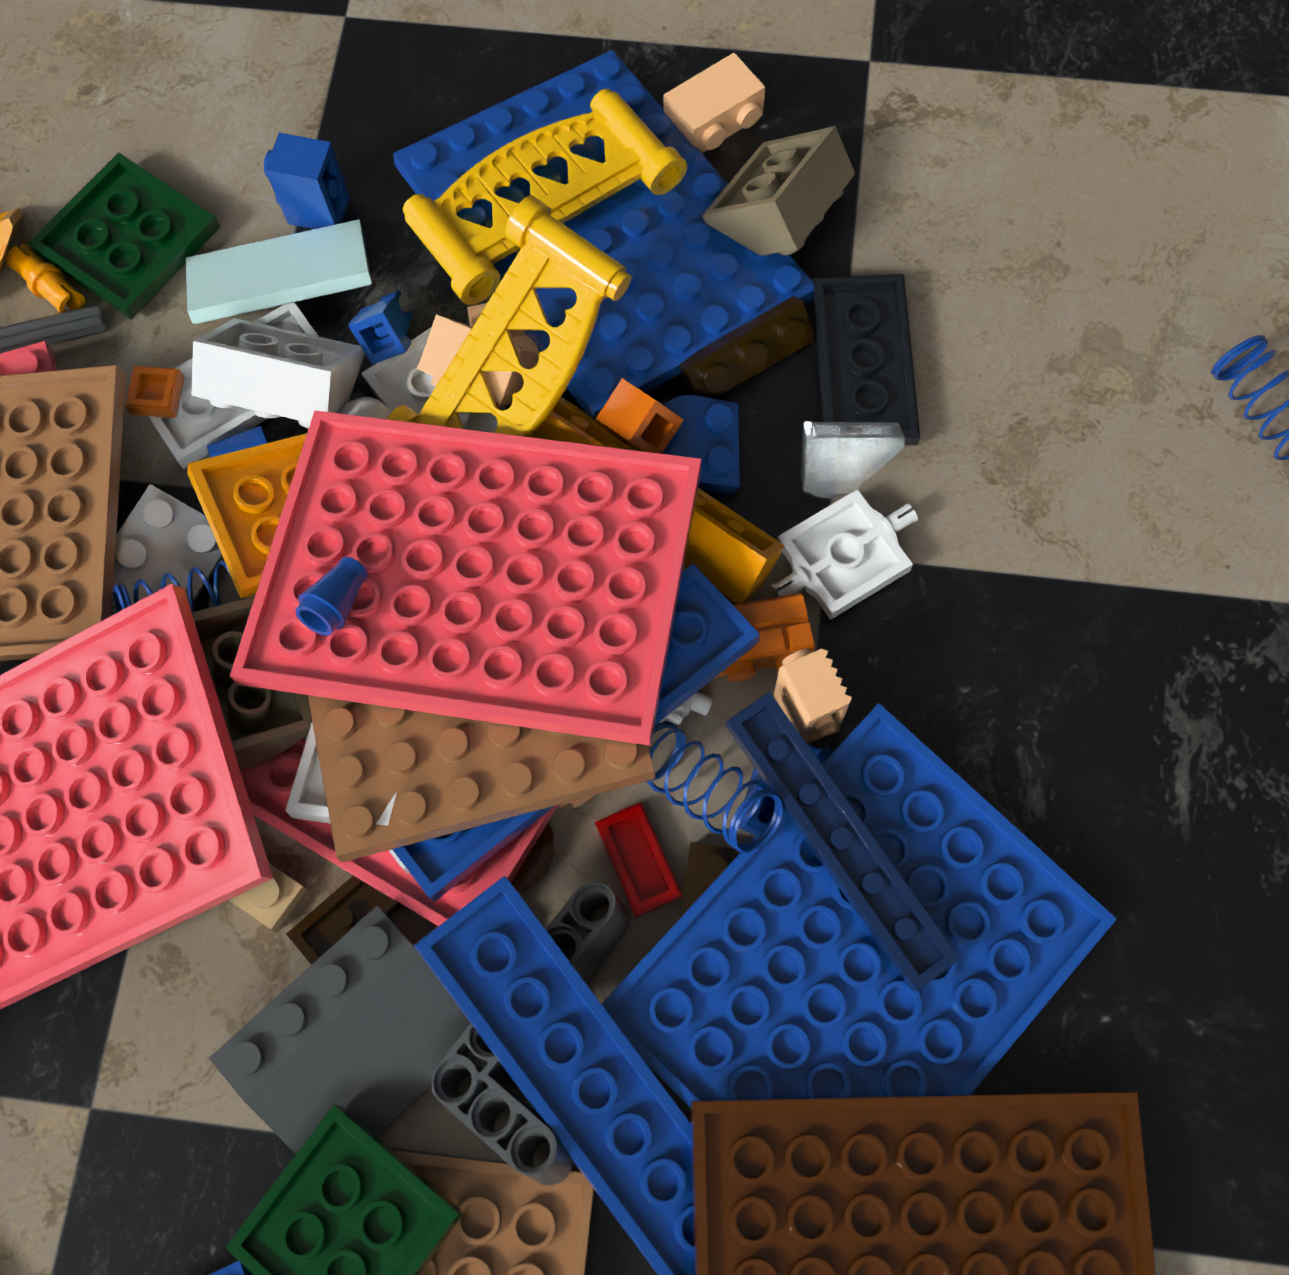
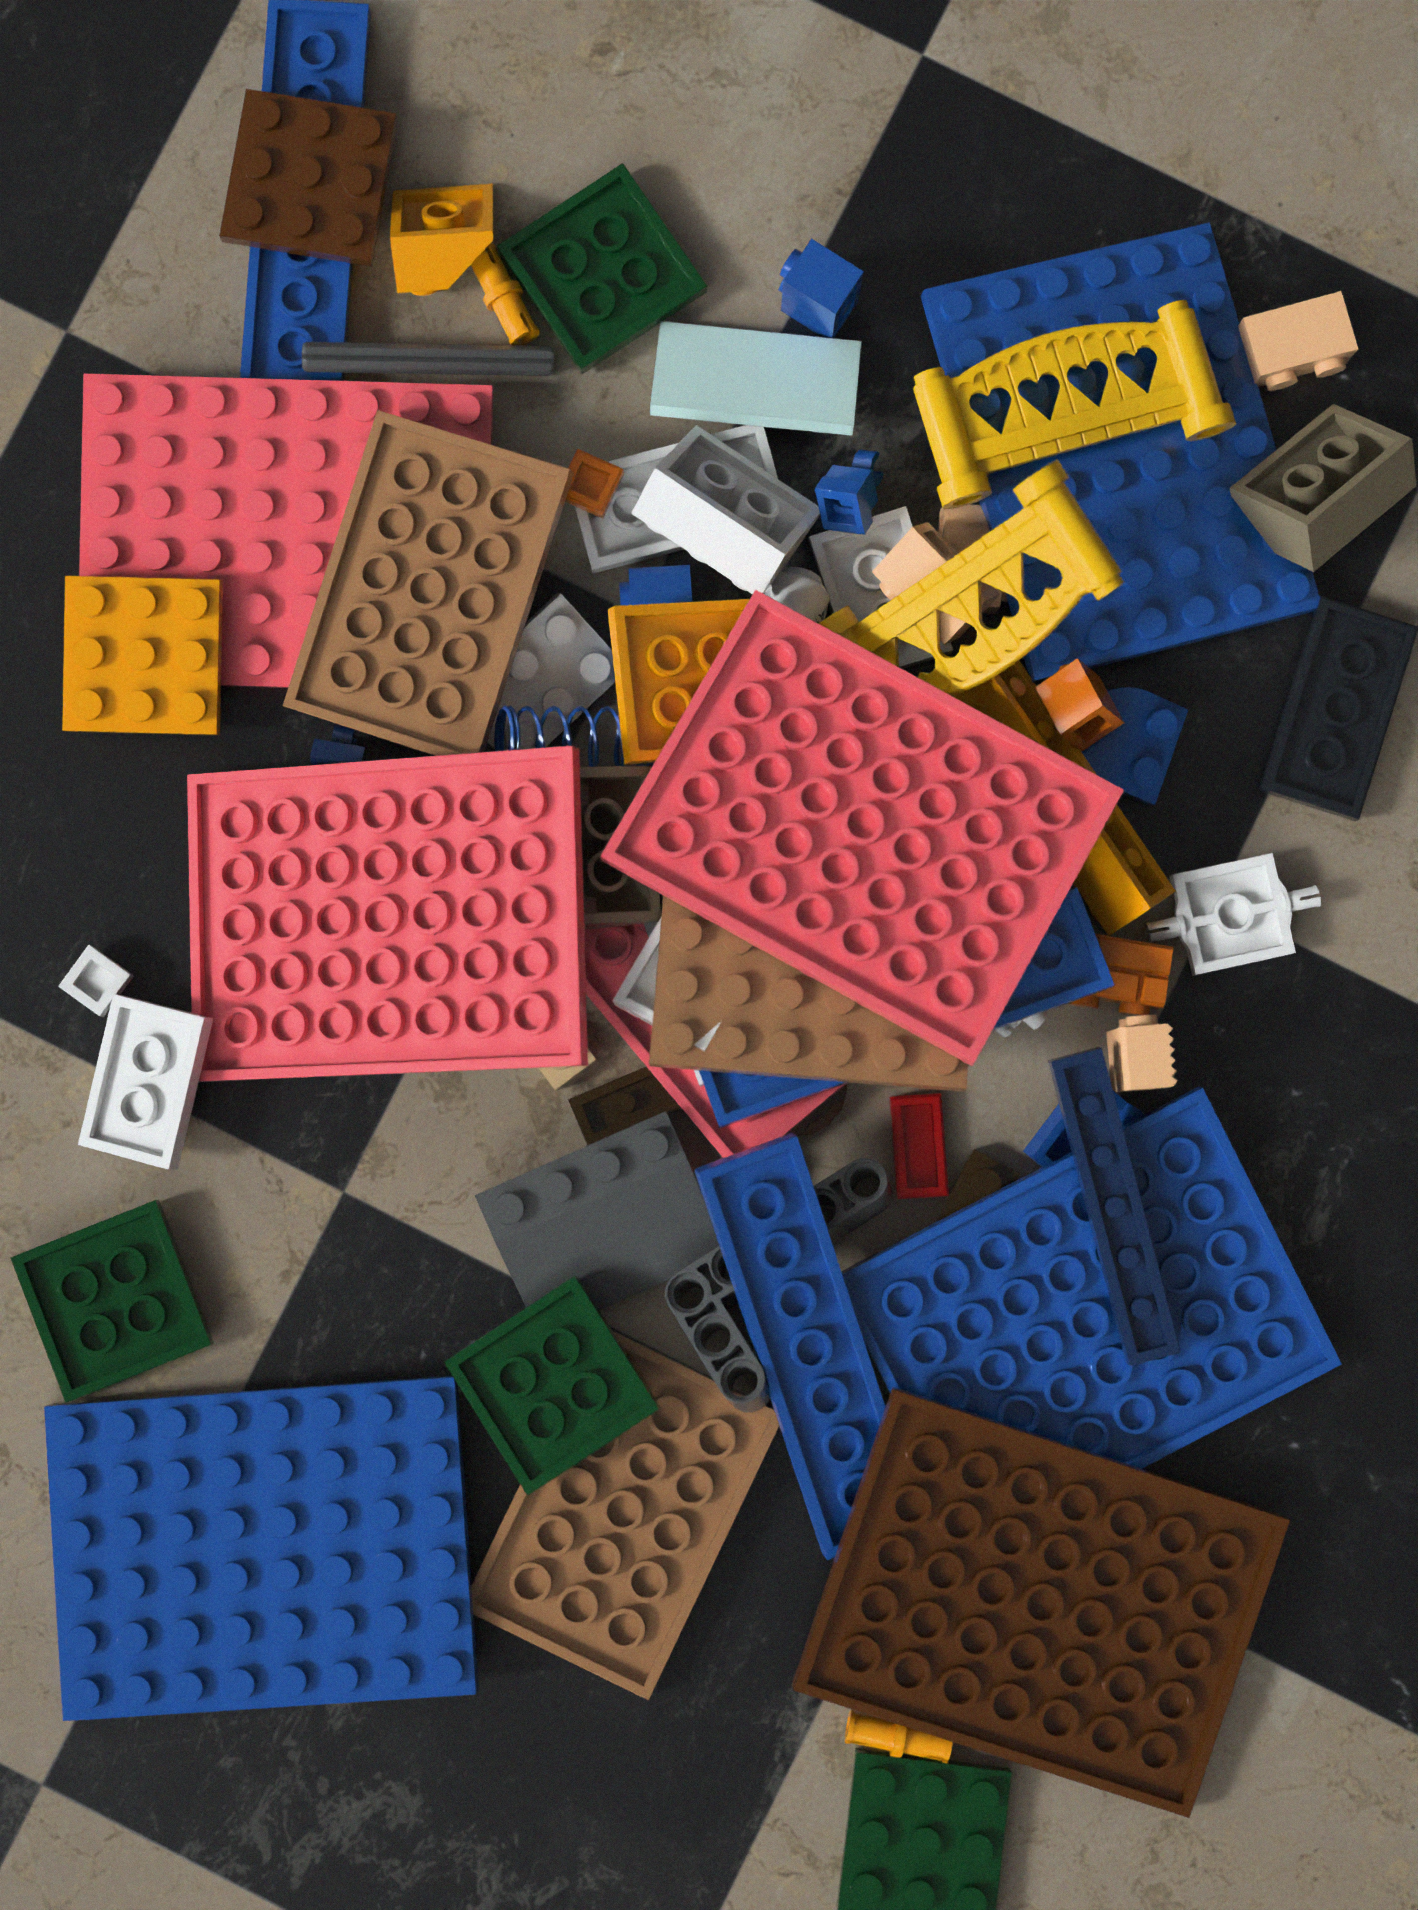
camera: 15 degrees right, 15 degrees up
blue cone [295,557,368,636] -> none
blue piece [645,721,783,853] -> none
dark brown plate [681,296,815,399] -> none
clear slope [800,422,905,498] -> none

